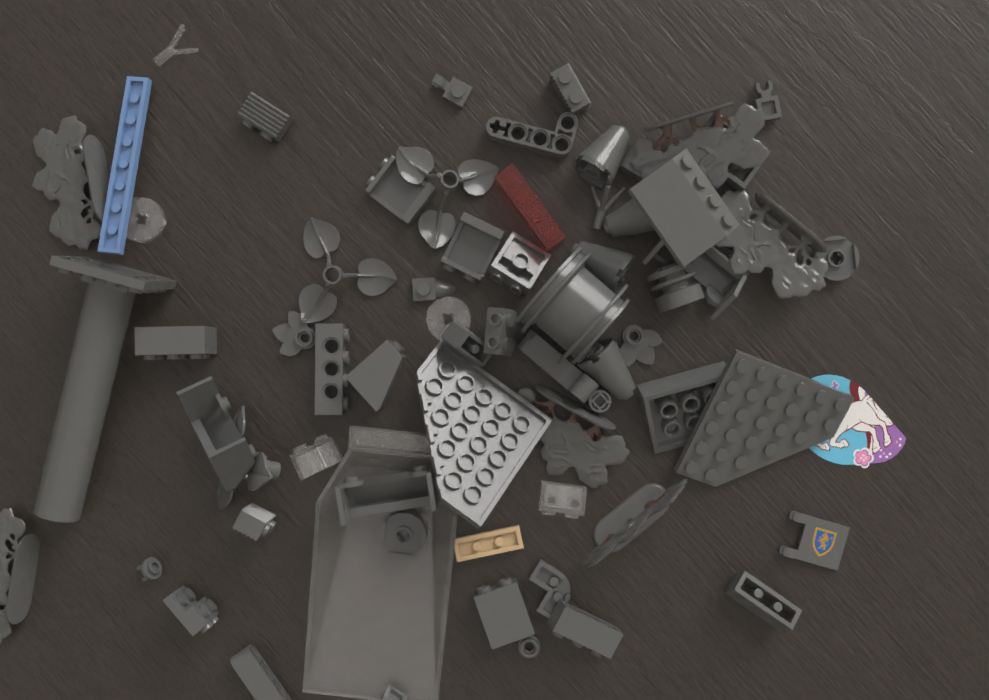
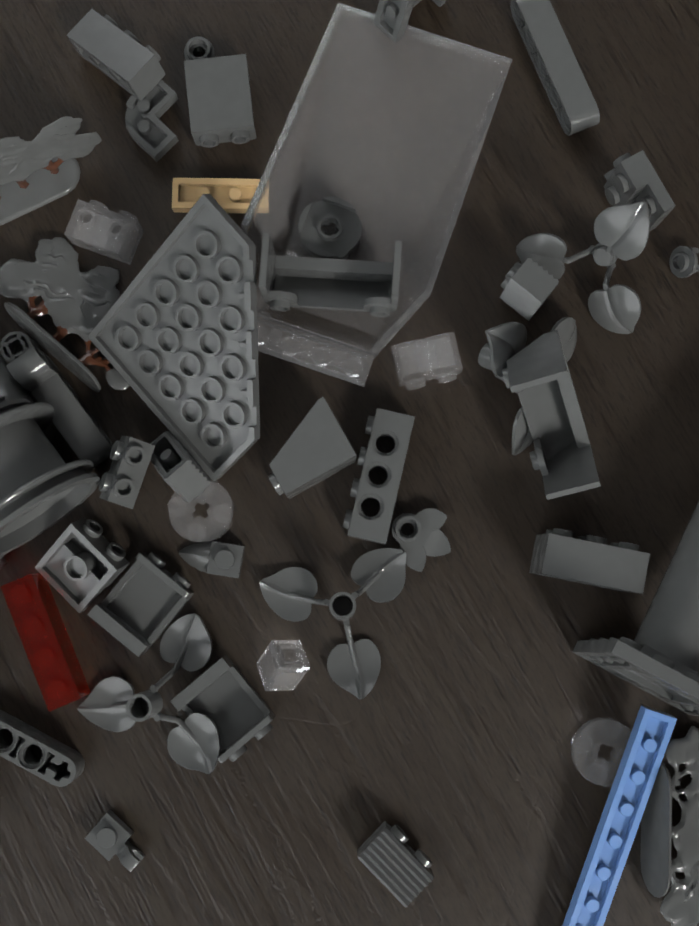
camera: 165 degrees left, 5 degrees down
none -> clear panel [257,640,310,691]
none -> dark grey plant [516,200,650,334]

